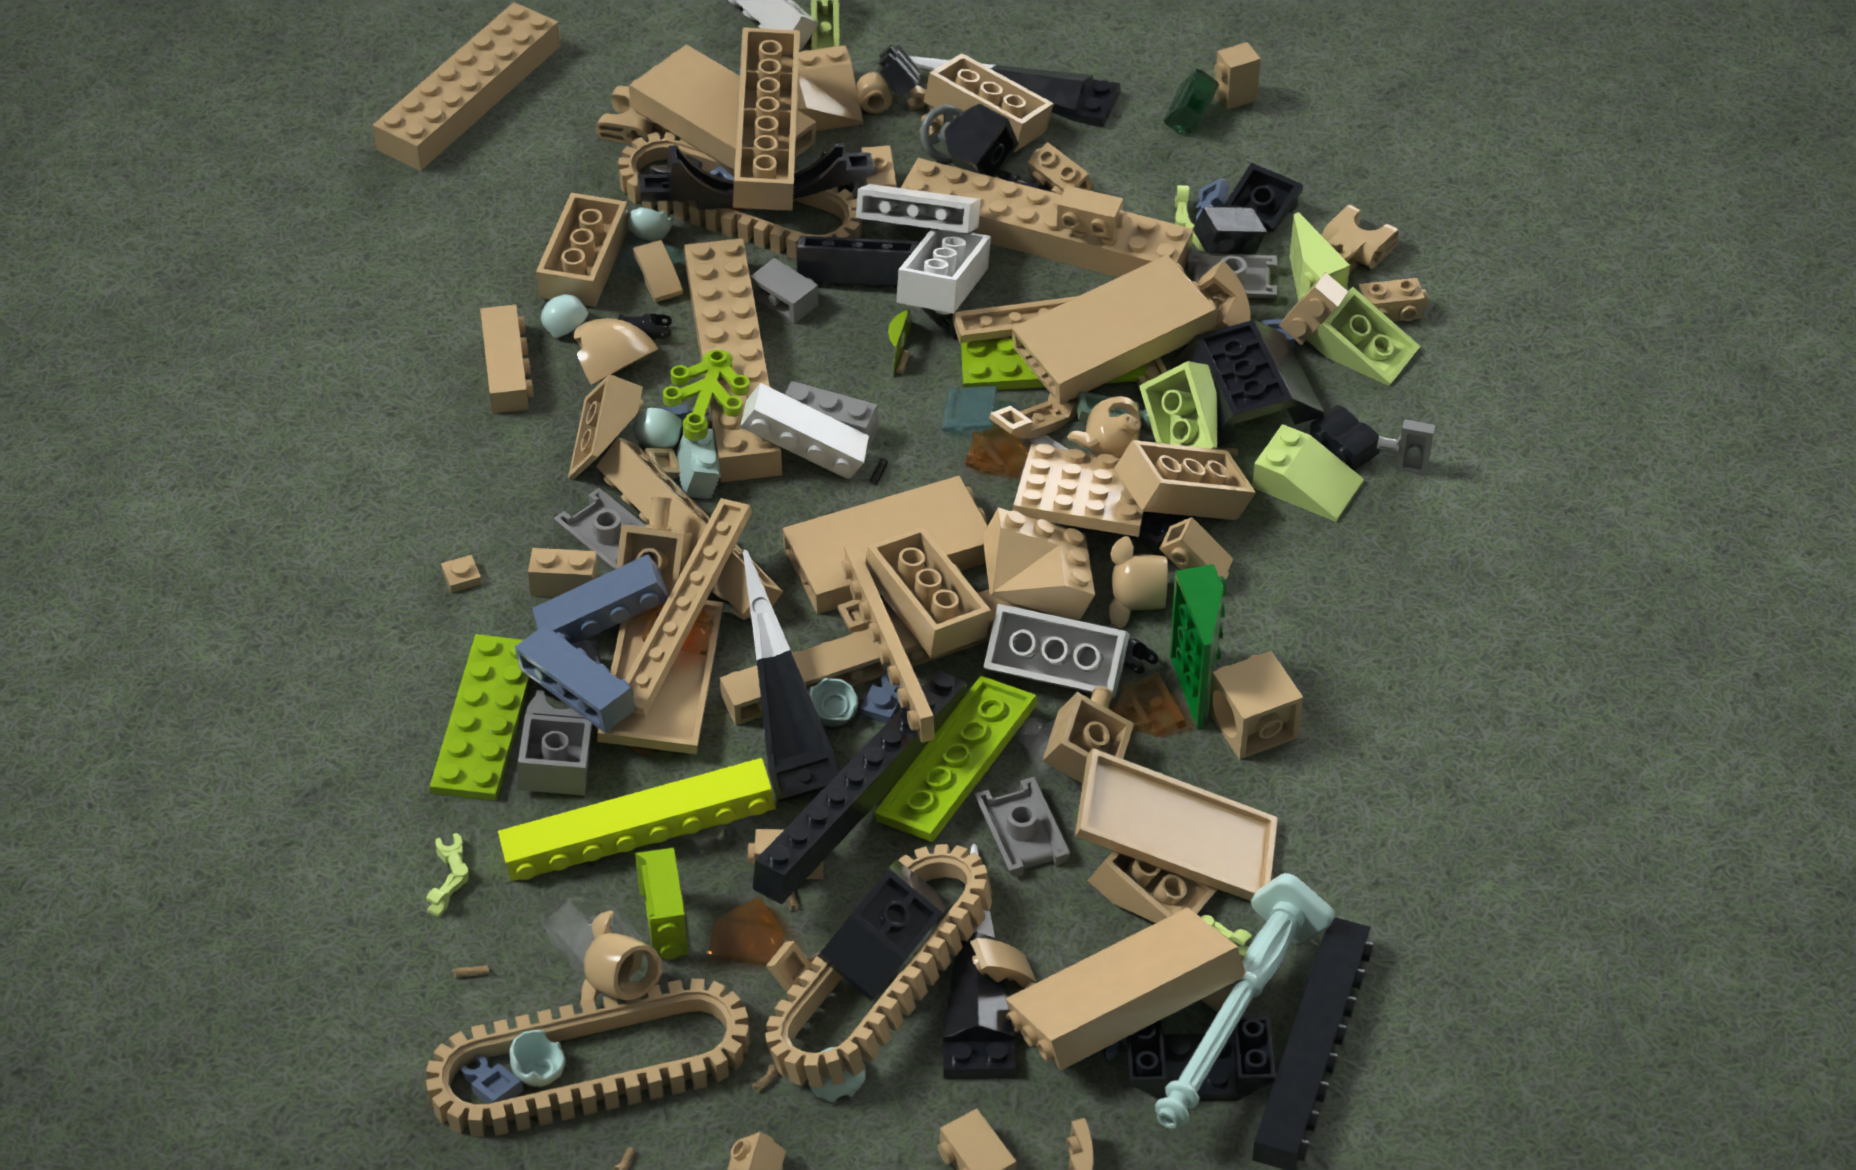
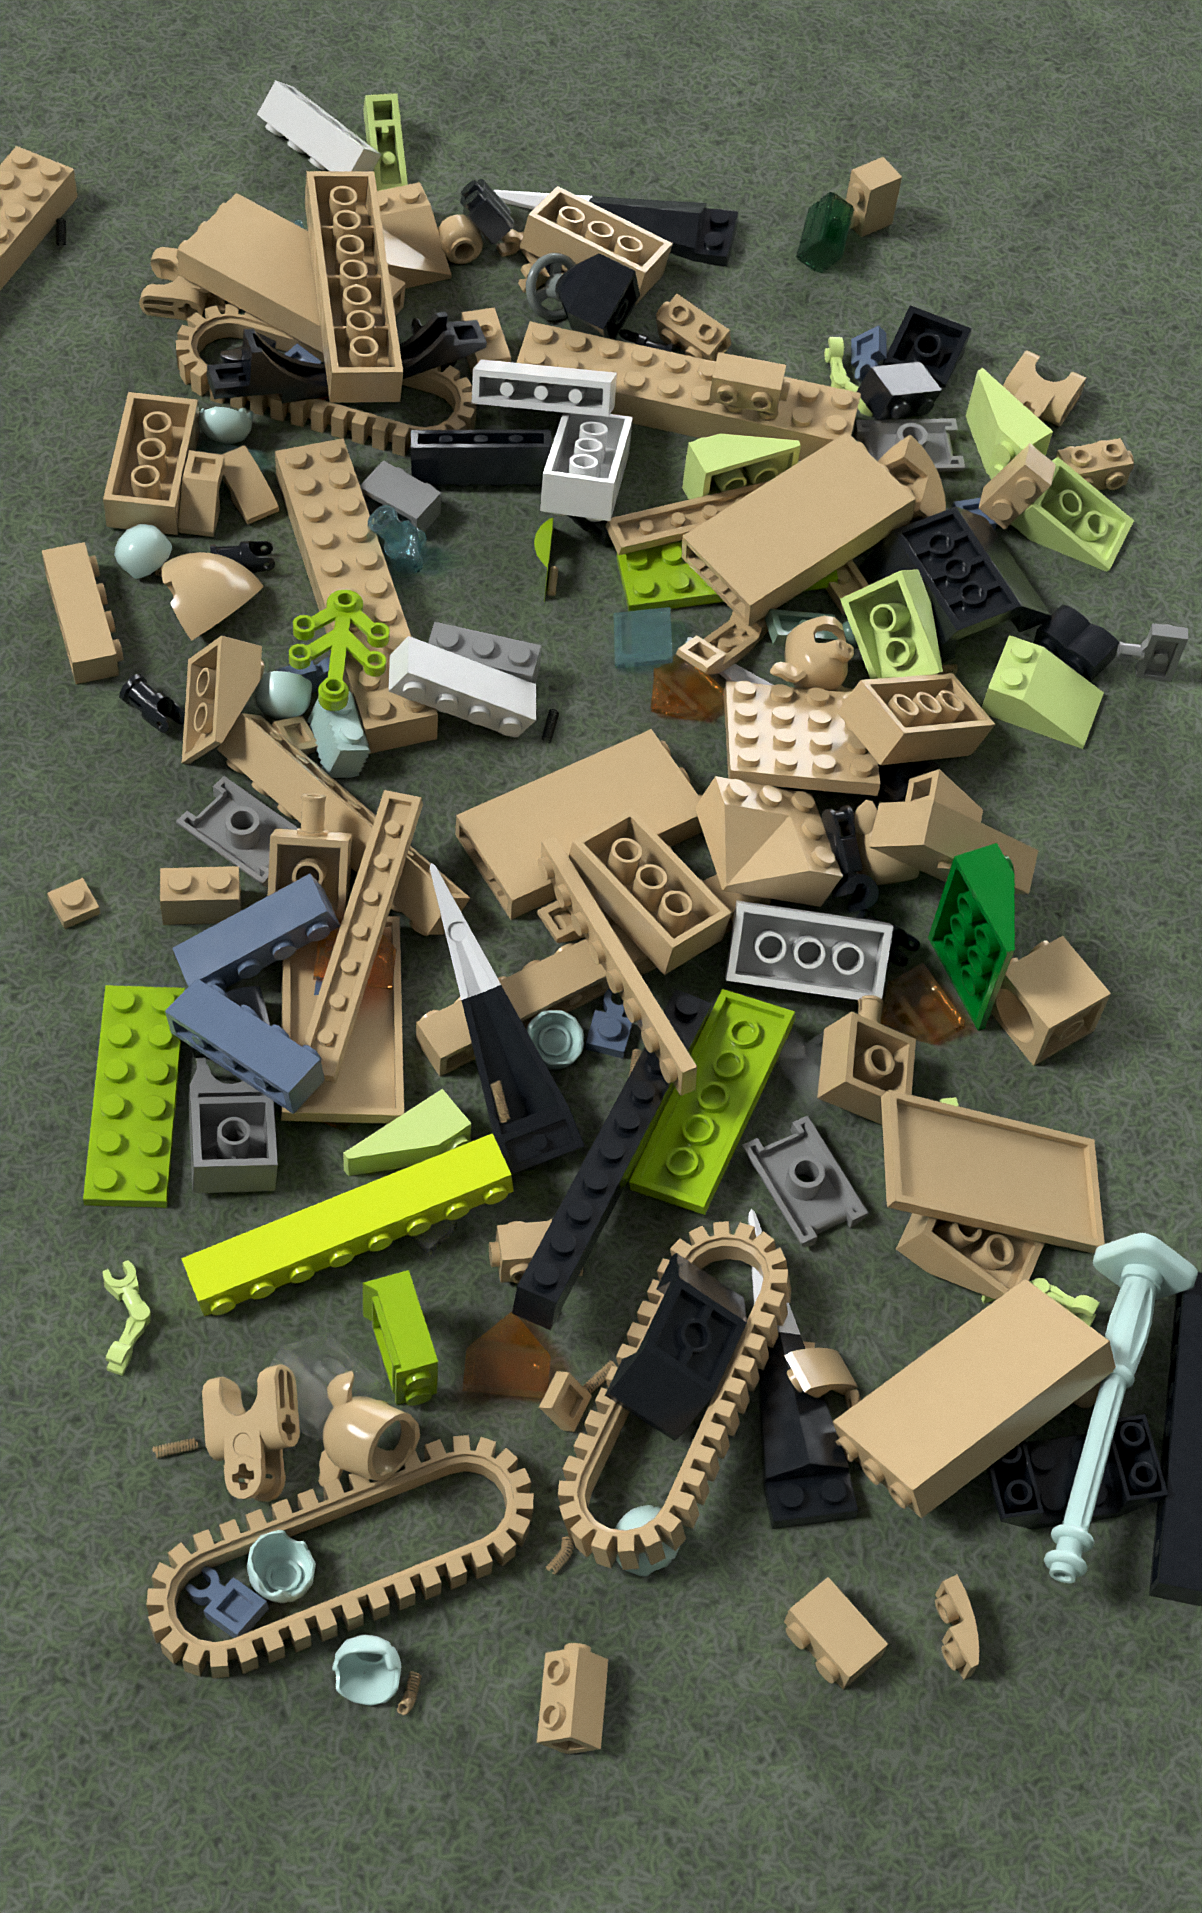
camera: 15 degrees left, 10 degrees up
none -> black leg [56,218,66,246]
none -> black piece [119,674,185,733]
none -> tan slope [178,450,225,537]
none -> tan piece [202,1364,300,1502]
none -> light aqua hair [332,1635,401,1706]
none -> yellowish green slope [343,1089,471,1176]
none -> clear light blue connector [367,505,427,574]
none -> tan leg [490,1081,510,1123]
none -> yellowish green slope [682,434,801,499]
none -> black piece [822,806,879,913]
none -> tan brick [869,800,1039,894]

